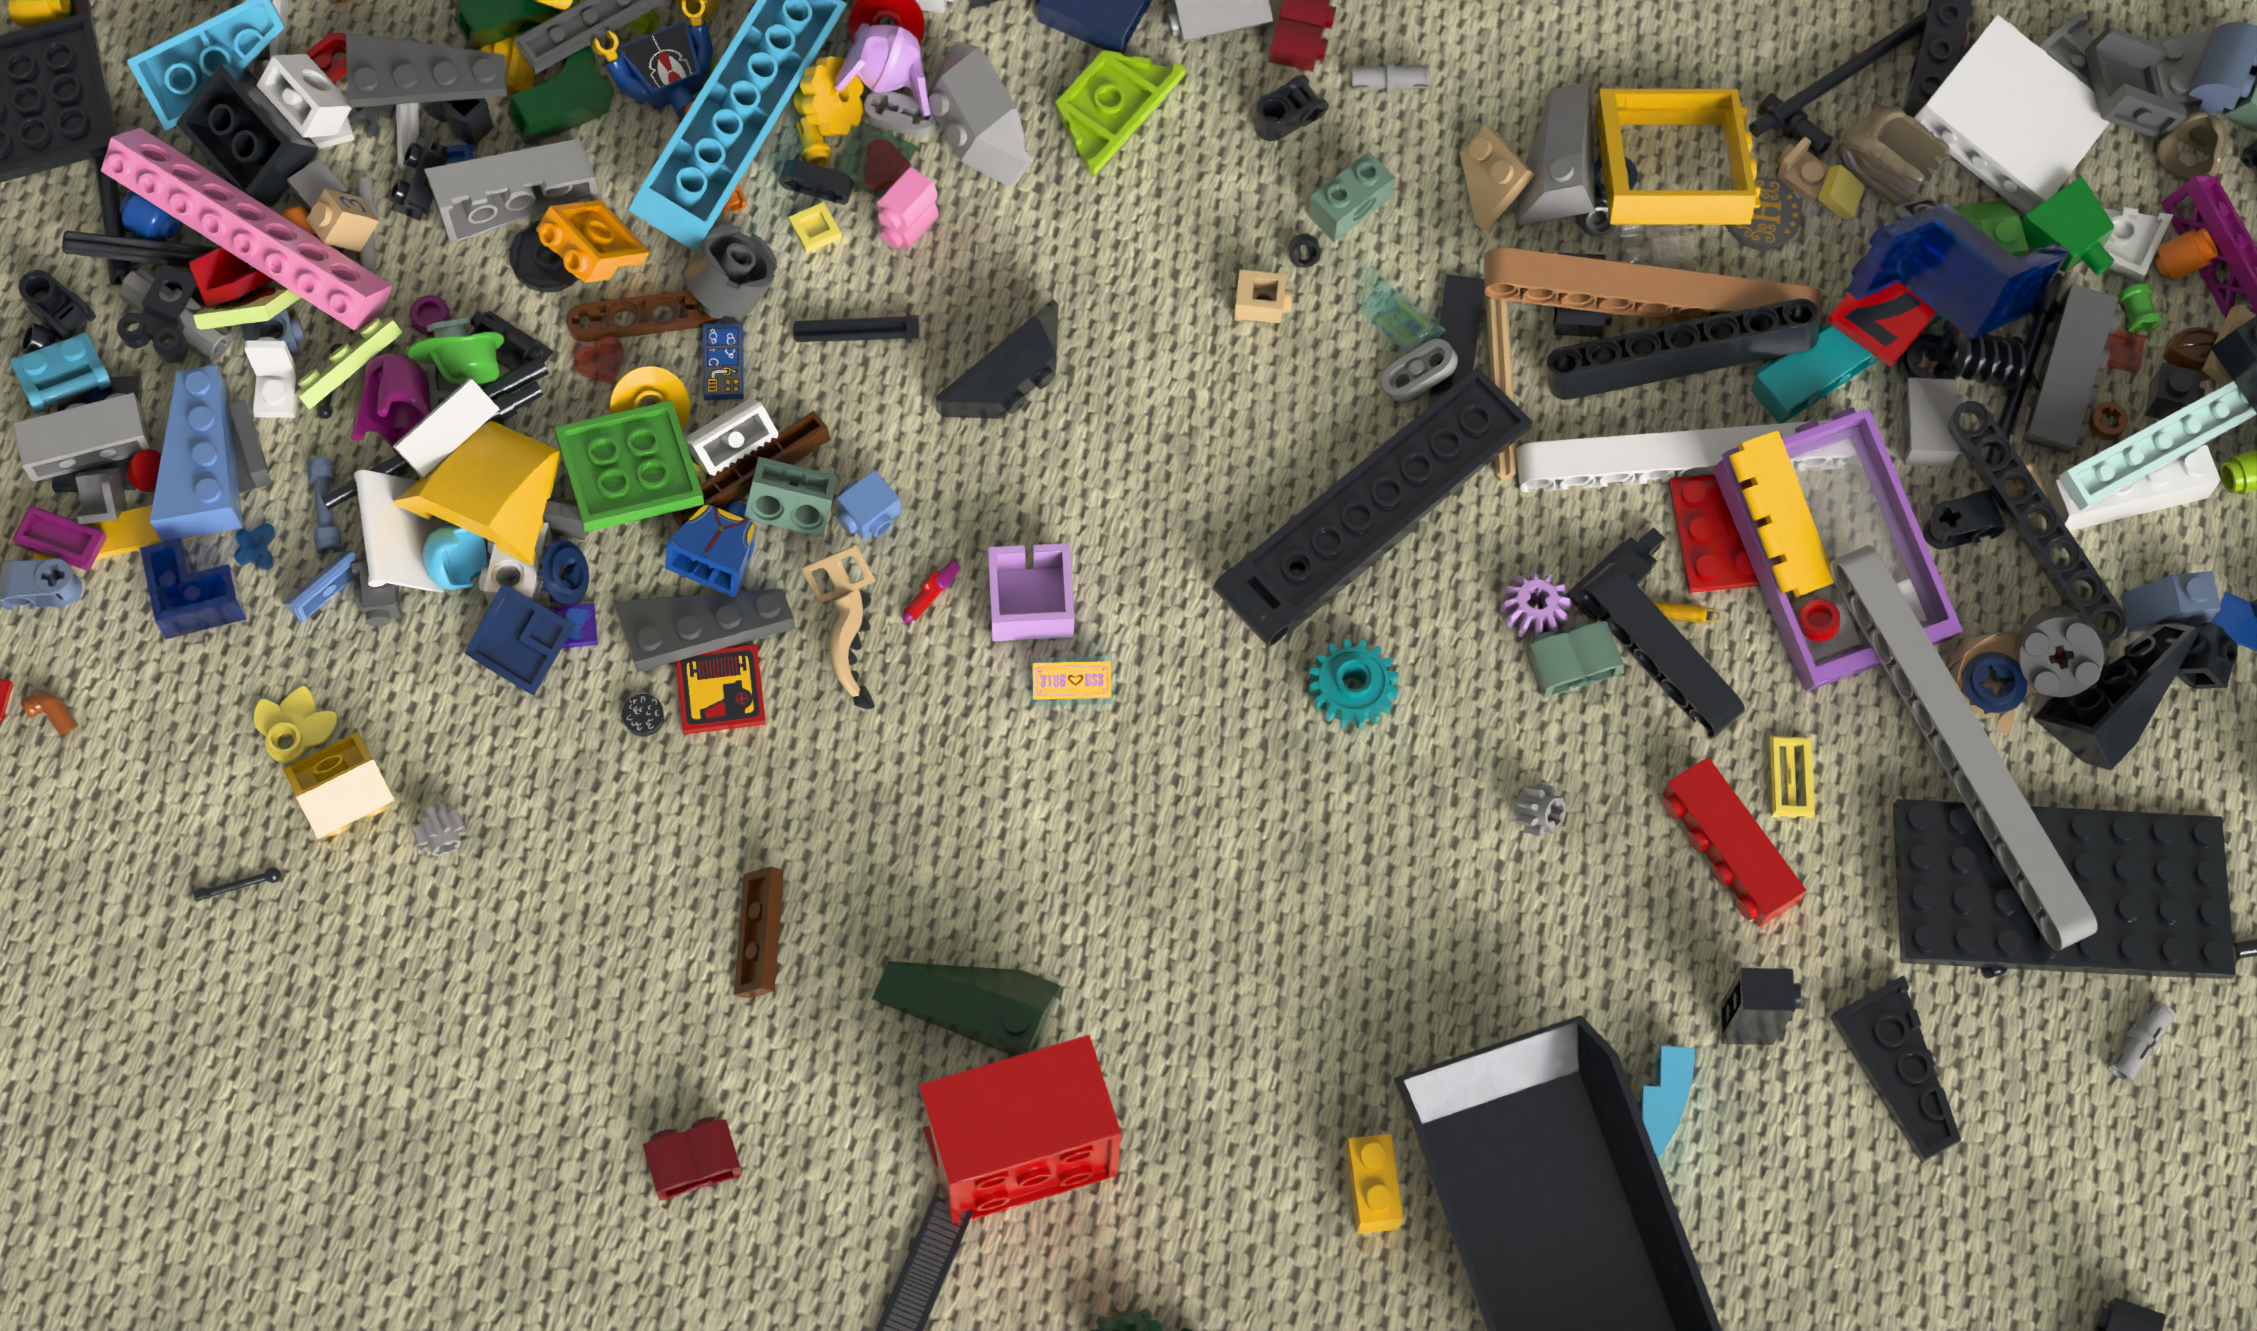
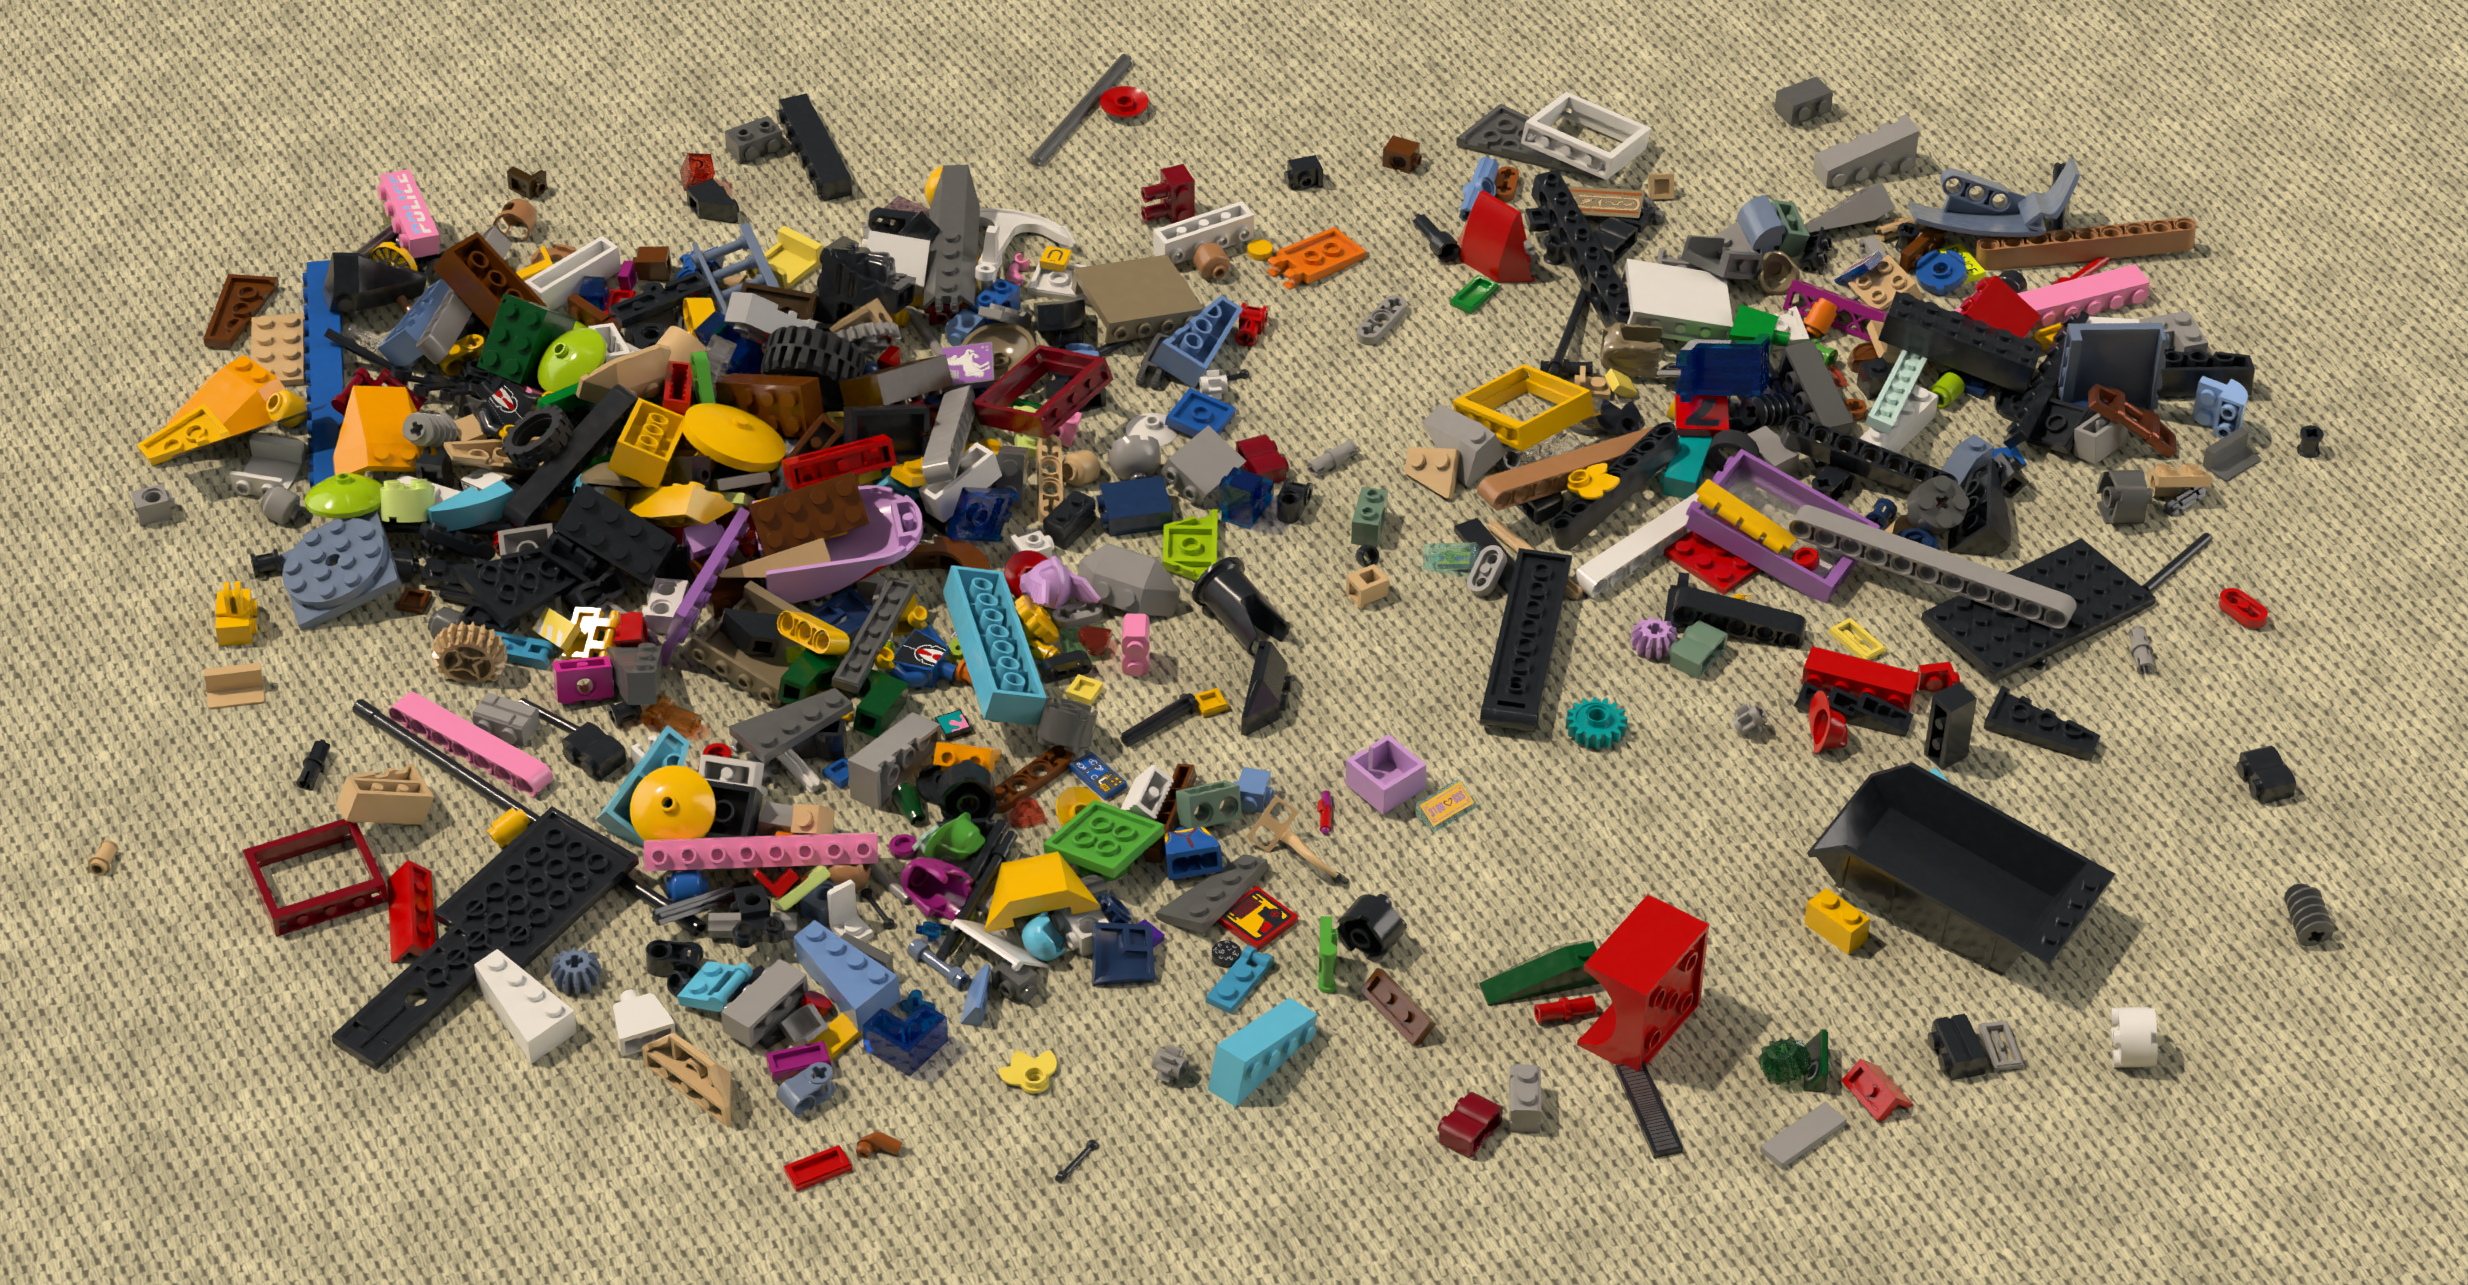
camera: 35 degrees left, 25 degrees down
slope [283,732,394,839] -> none
yellowish green plate [294,317,403,409] -> none
black hinge [390,137,449,221] -> none
white piece [393,379,499,478] -> none
none -> yellow dish [630,765,716,841]
none -> medium nougat hair [826,864,871,891]
none -> dark green cone [891,783,926,825]
none -> piece [915,921,951,942]
none -> tile [935,709,971,741]
none -> black brick [937,759,997,820]
none -> black piece [1192,557,1290,656]
none -> yellow tile [1194,688,1229,718]
none -> dark azure plate [1206,945,1275,1014]
none -> medium azure wedge [1208,998,1318,1107]
none -> clear blue brick [1219,467,1274,530]
none -> bright green plate [1318,916,1338,994]
none -> black brick [1337,894,1407,962]
none -> light grey brick [1509,1064,1541,1133]
none -> red pin [1534,995,1596,1023]
none -> yellow plate [1567,463,1620,500]
none -> black plate [1595,399,1641,437]
none -> black tyre [1706,429,1759,474]
none -> black slope [1794,681,1914,736]
none -> red piece [1809,691,1848,753]
none -> dark blue bush [1865,498,1898,531]
none -> red bracket [1917,662,1960,691]

